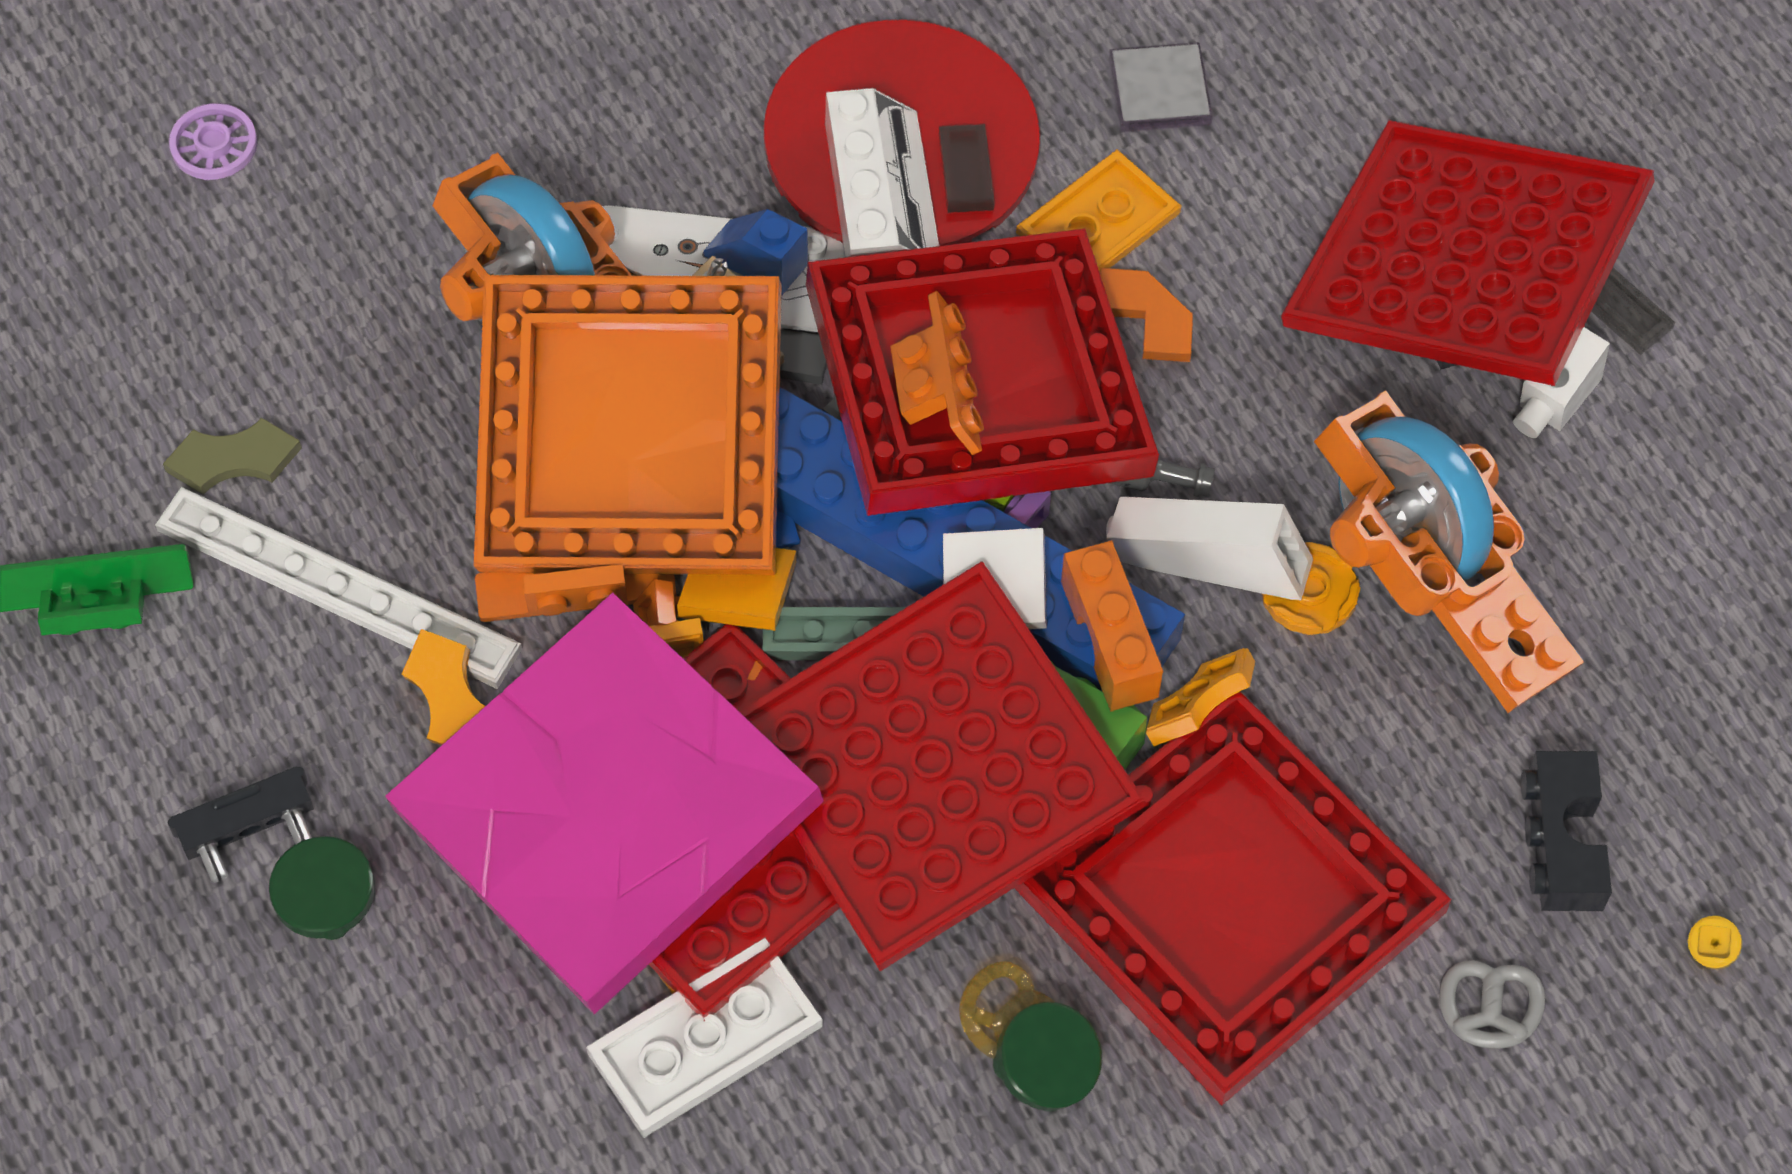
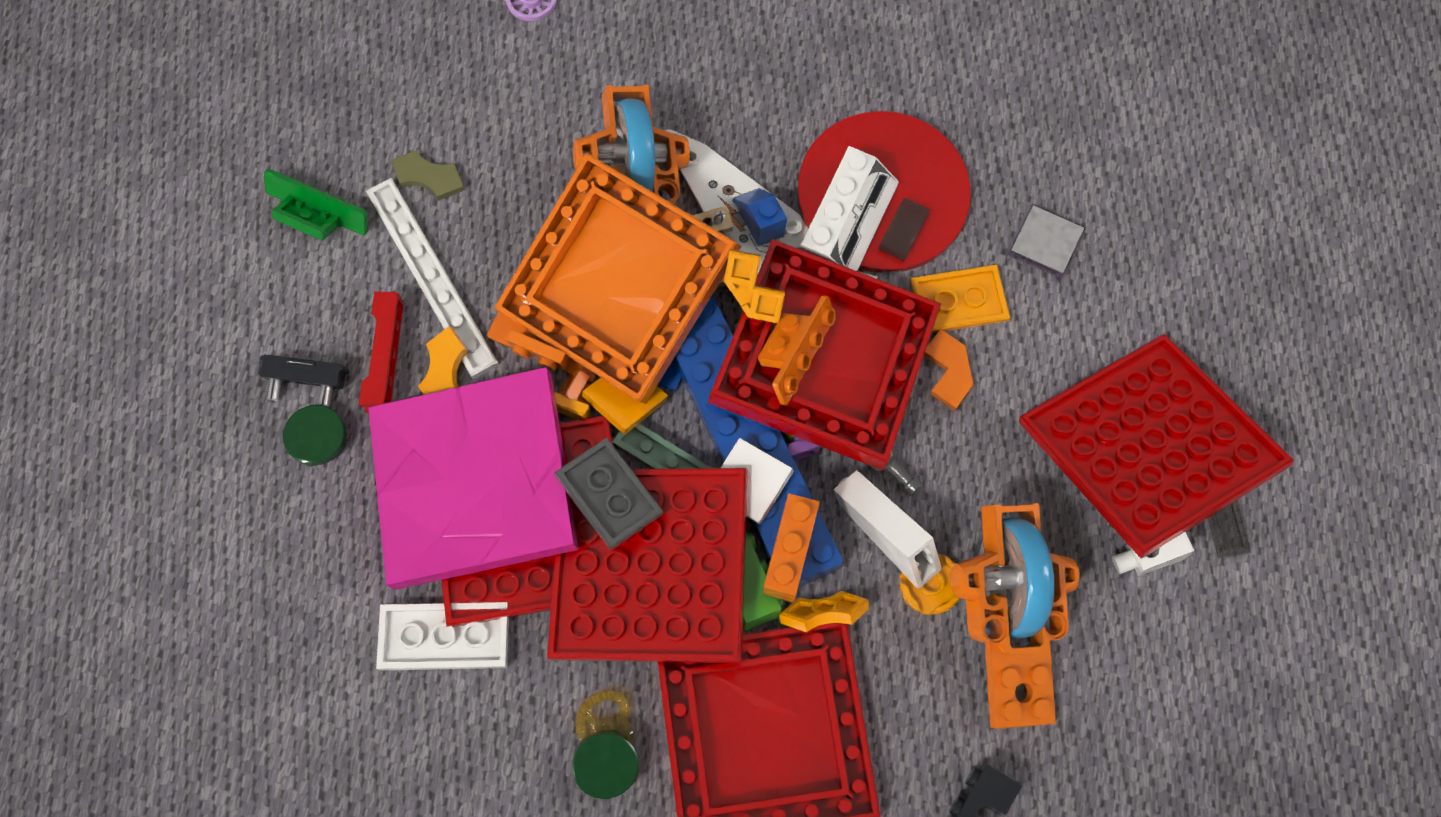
camera: 35 degrees right, 10 degrees up
none -> red piece [359,291,404,413]
none -> dark grey tile [554,438,664,551]
none -> light orange tile [724,249,785,323]

